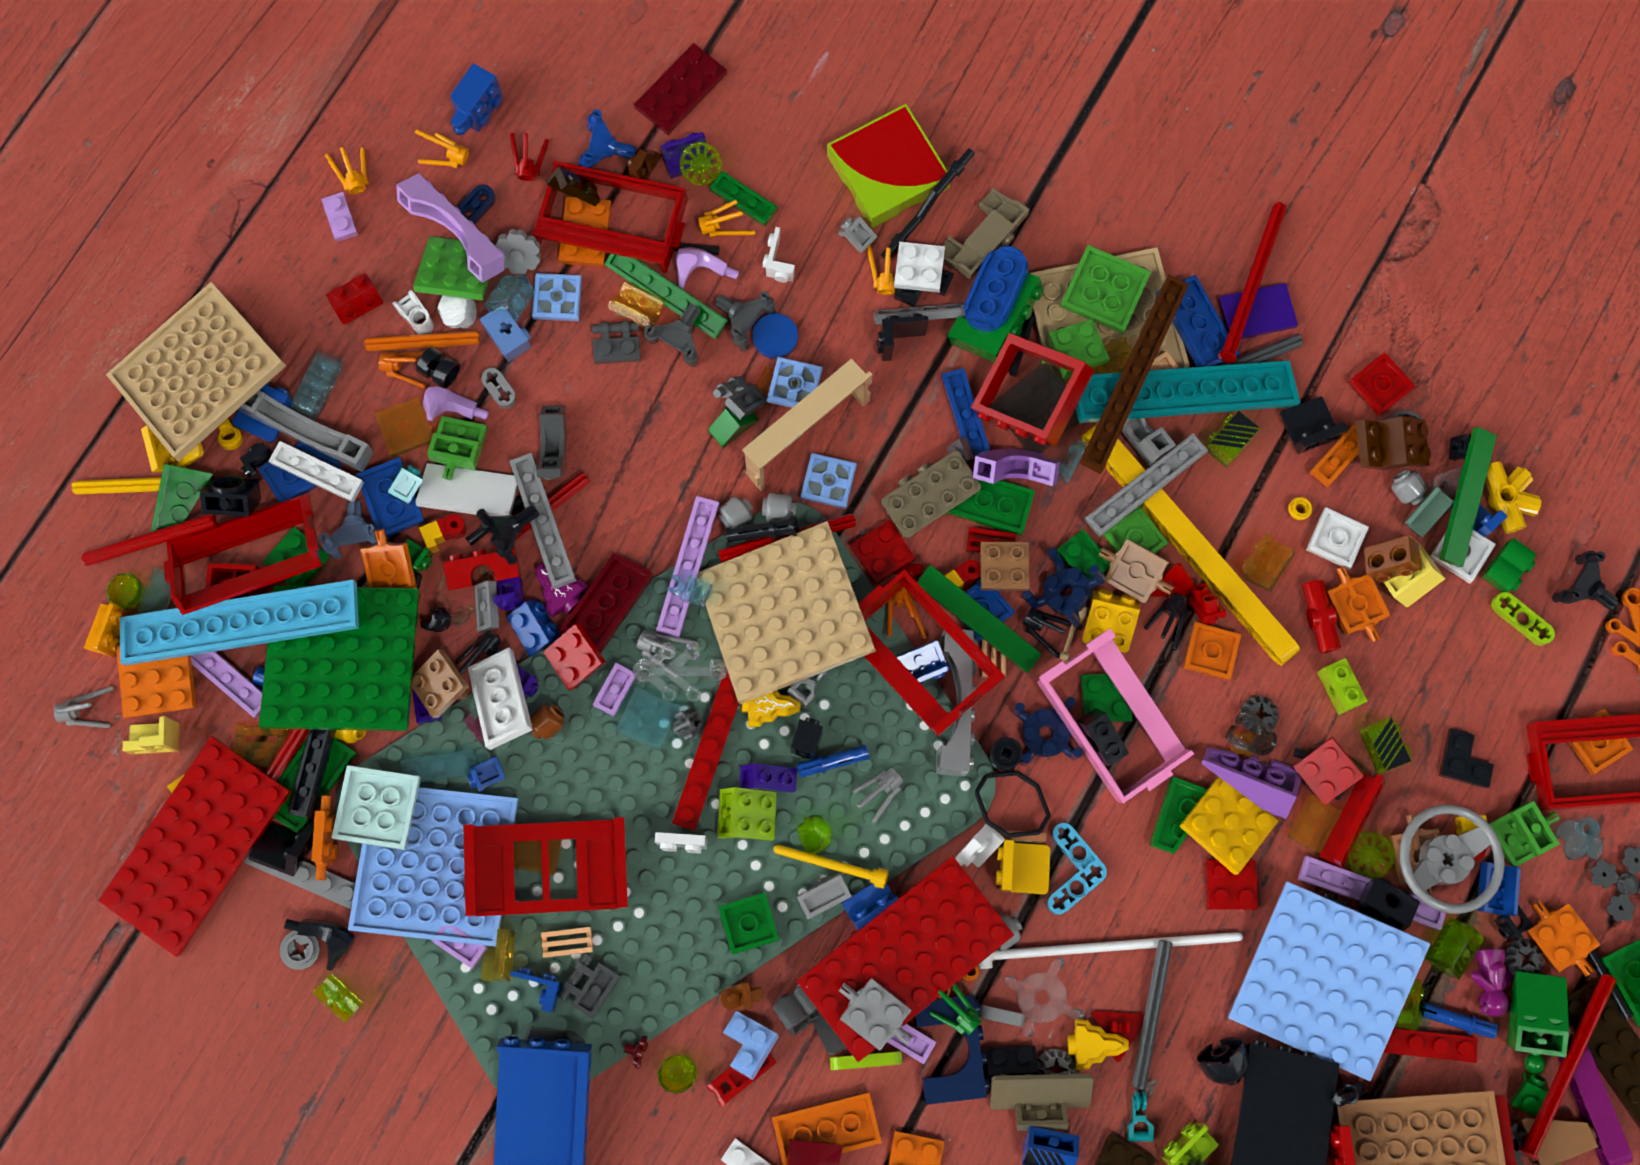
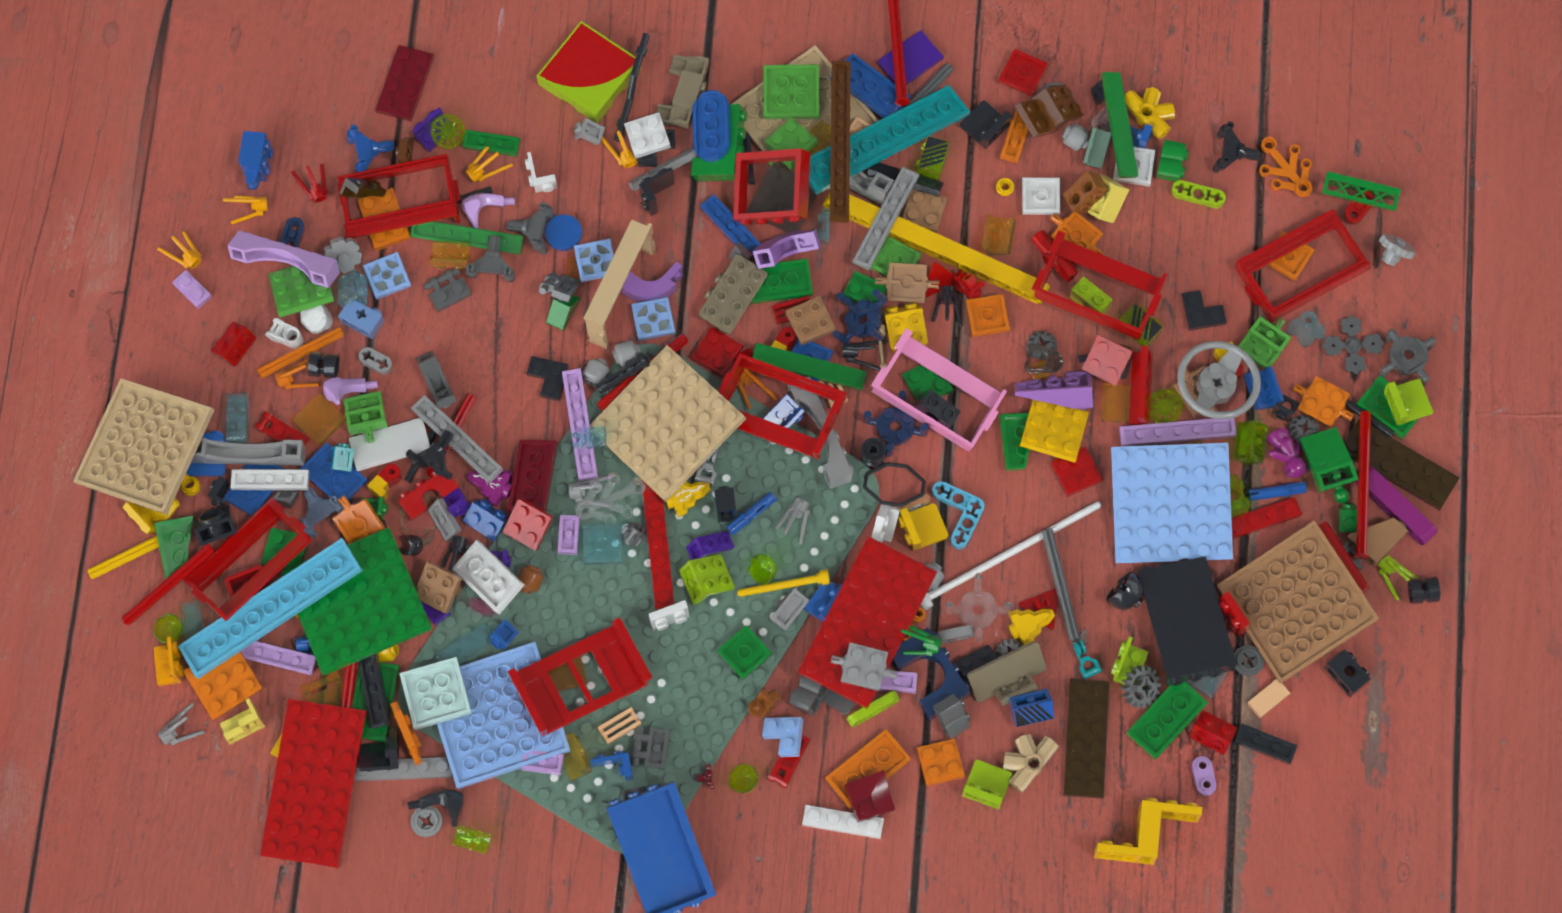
camera: 20 degrees left, 5 degrees down
black axle [1331,1081,1368,1107] -> none
black brick [1356,877,1420,931] -> none
none -> red plate [254,411,309,445]
none -> flat silver plate [273,490,300,509]
none -> black plate [527,356,569,401]
none -> medium lavender arch [620,261,683,302]
none -> black tile [867,162,944,197]
none -> medium nougat plate [903,189,948,233]
none -> dark grey brick [933,694,971,739]
none -> red piece [1031,230,1167,340]

